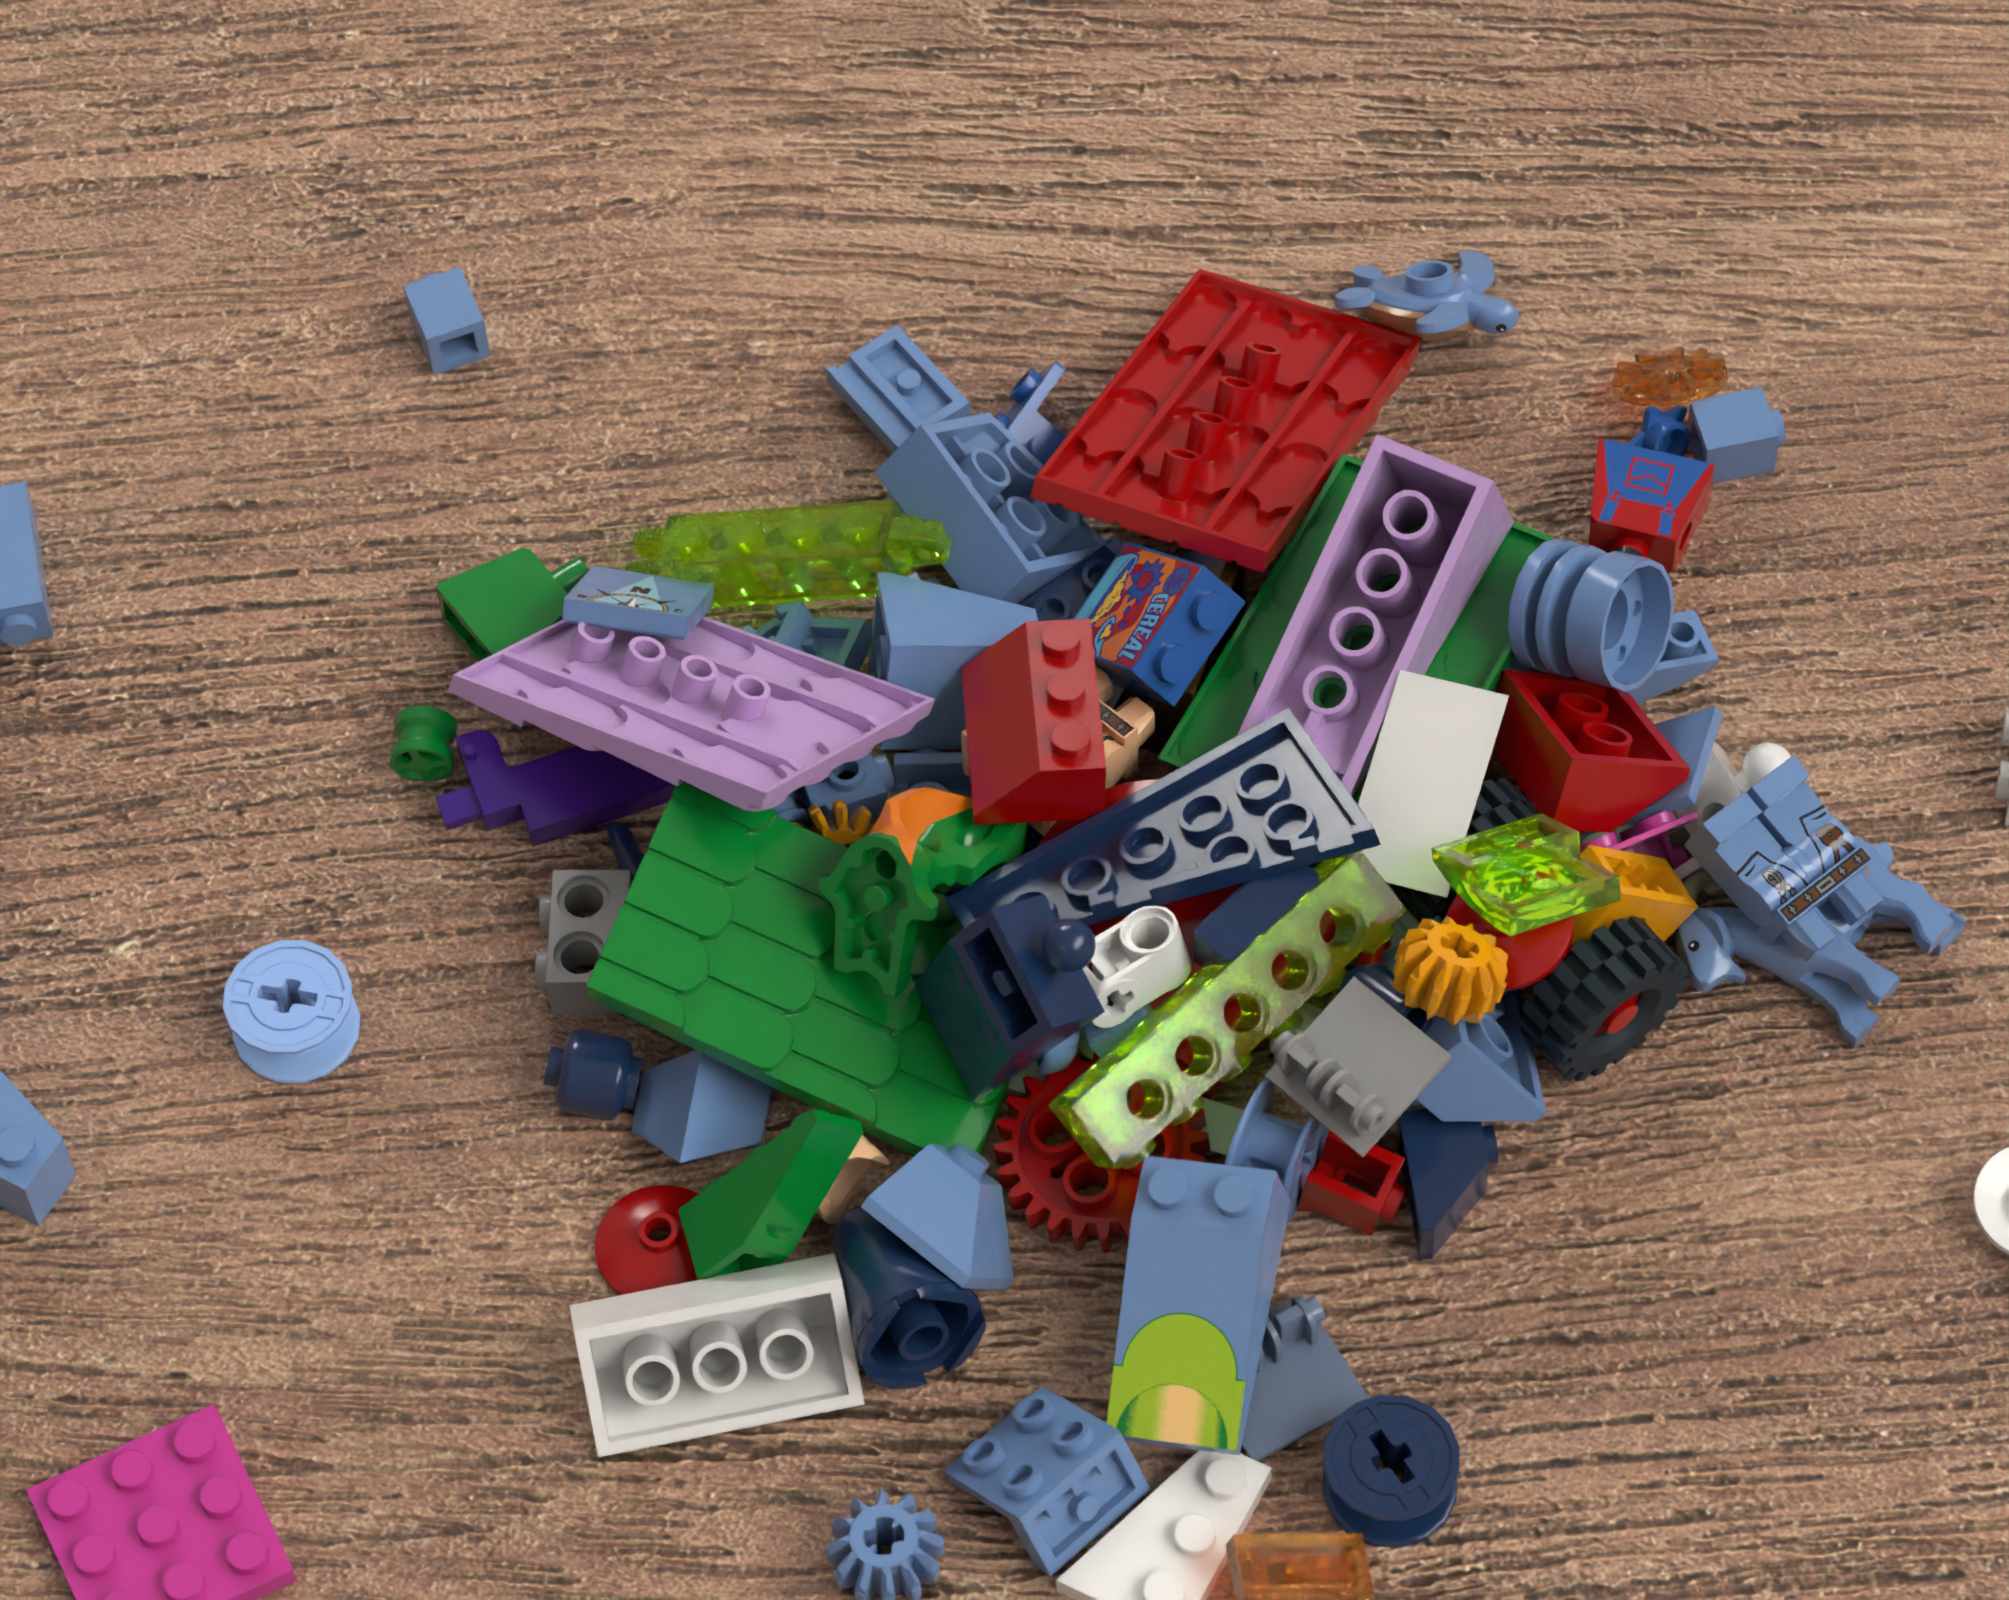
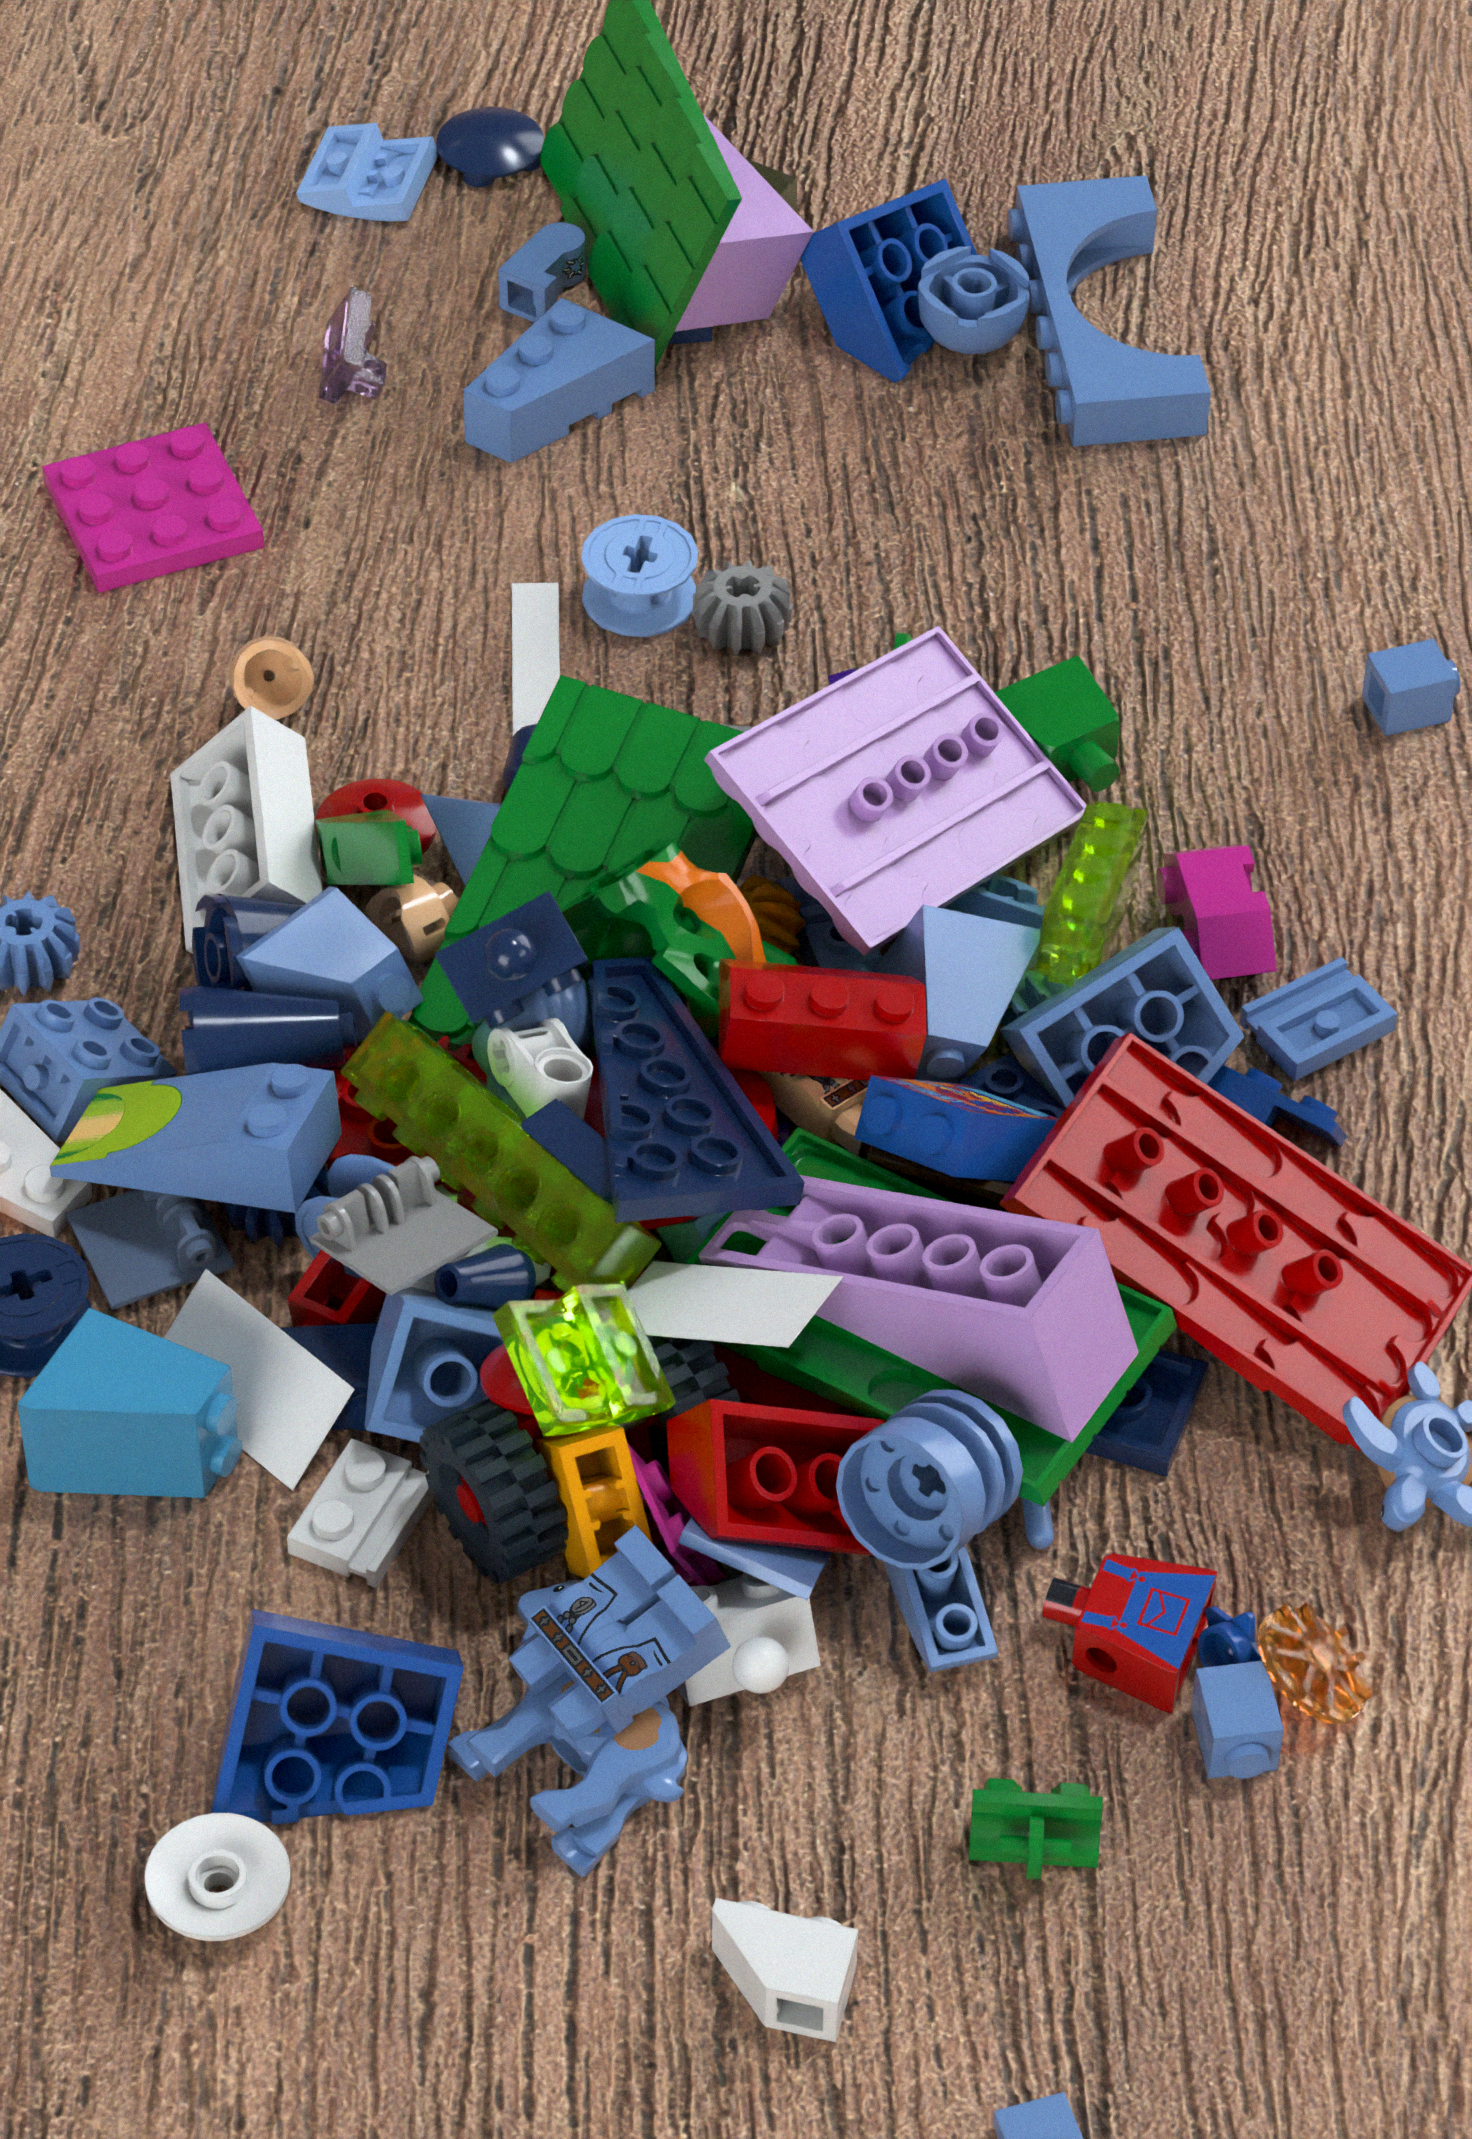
camera: 90 degrees right, 10 degrees down
medium blue tile [562,566,715,640] -> none
light orange gear [1392,916,1508,1026] -> none
none -> dark azure slope [17,1308,242,1498]
none -> white sticker [164,1269,355,1491]
none -> dark blue cone [179,986,357,1075]
none -> blue wedge [210,1609,464,1825]
none -> light nougat piece [229,636,314,720]
none -> white plate [287,1438,436,1588]
none -> white sticker [512,583,560,735]
none -> light grey gear [693,559,793,657]
none -> green hips [969,1778,1103,1880]
none -> dark pink brick [1156,844,1277,980]

